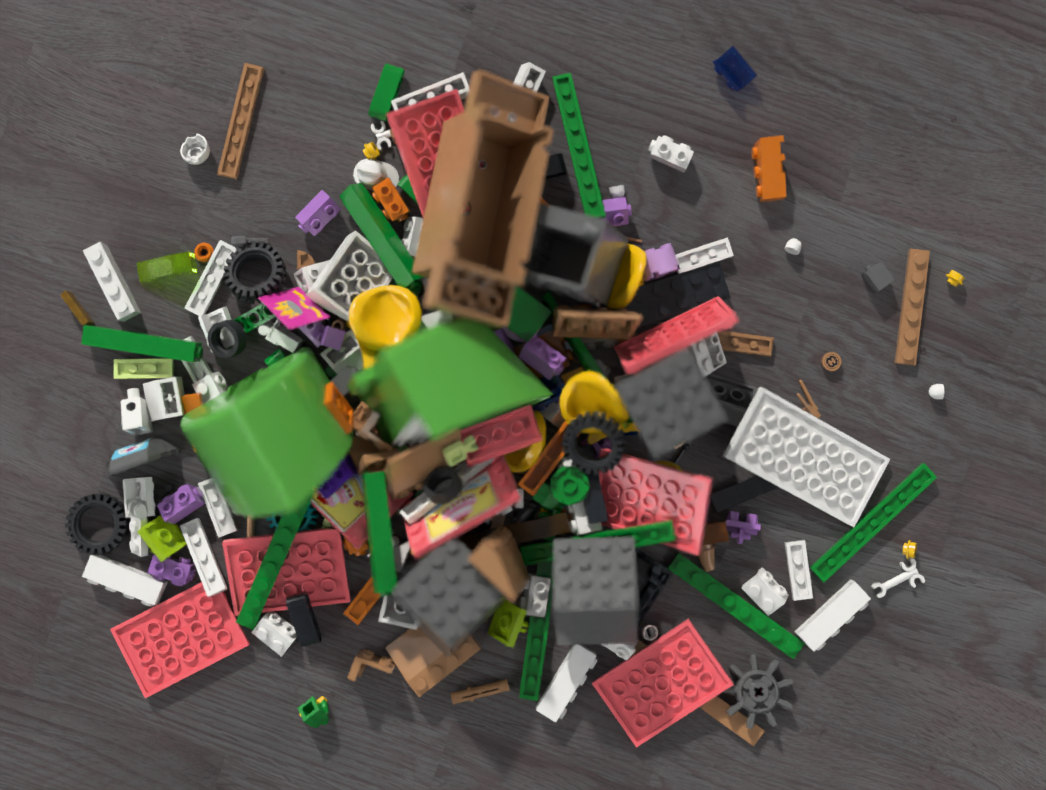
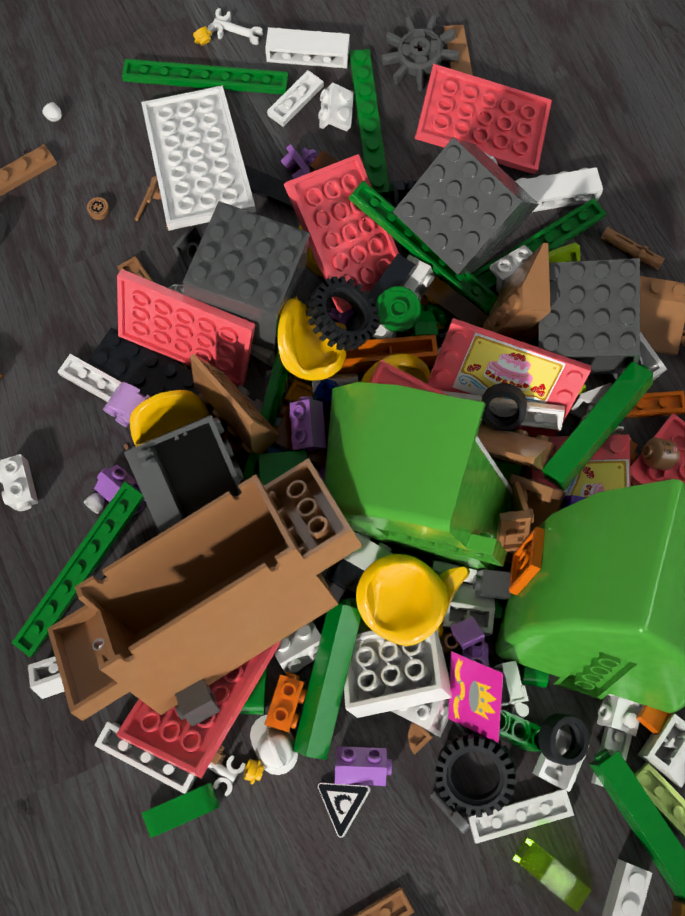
camera: 130 degrees left, 15 degrees down
orange plate [194,243,214,262] -> none
white hinge [784,238,801,255] -> none
none -> dark grey brick [175,679,220,726]
none -> black piece [318,783,370,837]
none -> medium nougat head [641,437,680,470]

